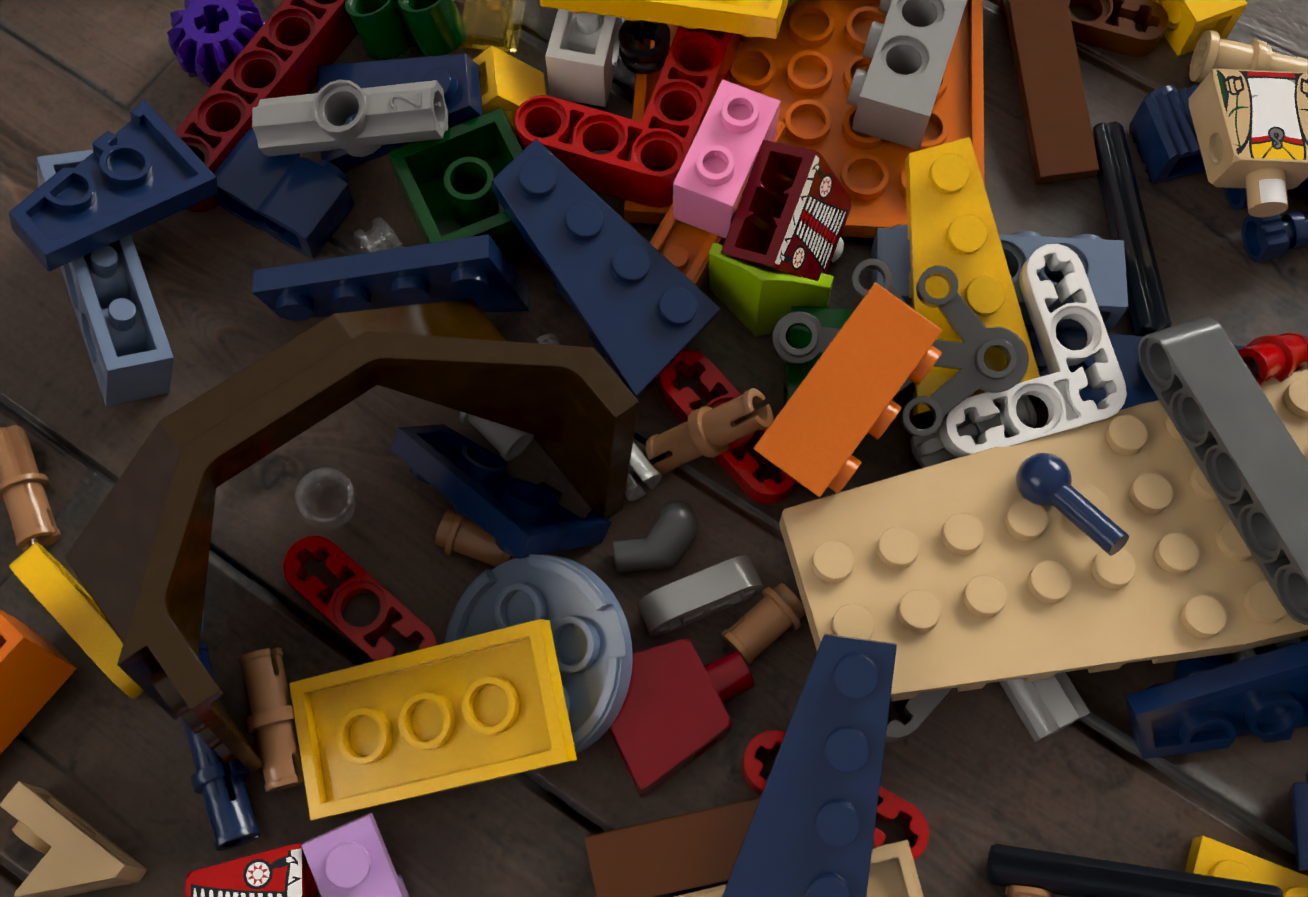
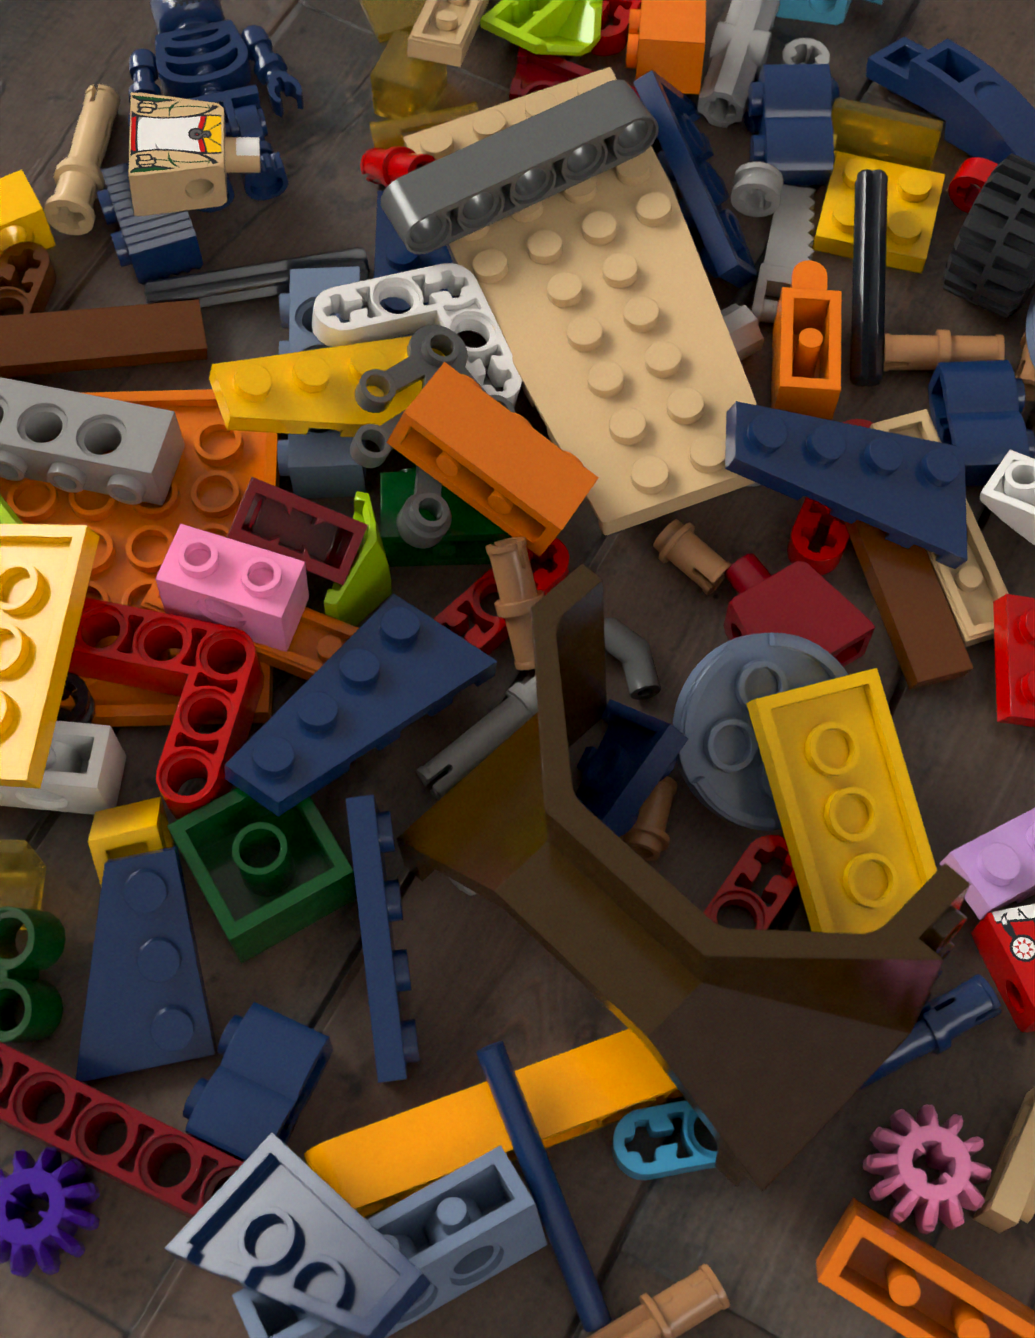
camera: 95 degrees left, 5 degrees down
yellow beam [9,542,144,700] -> none
light grey piece [252,80,448,157] -> none
clear bush [353,216,403,253] -> none
light grey beam [636,555,764,636] -> none
dark blue bar [1016,453,1129,556] -> none
none -> light orange beam [303,1029,683,1217]
none -> dark blue bar [476,1041,612,1332]
none -> light grey bush [730,162,784,217]
none -> light grey piece [751,184,815,326]
none -> orange brick [771,260,842,420]
none -> bright pink gear [863,1105,991,1234]

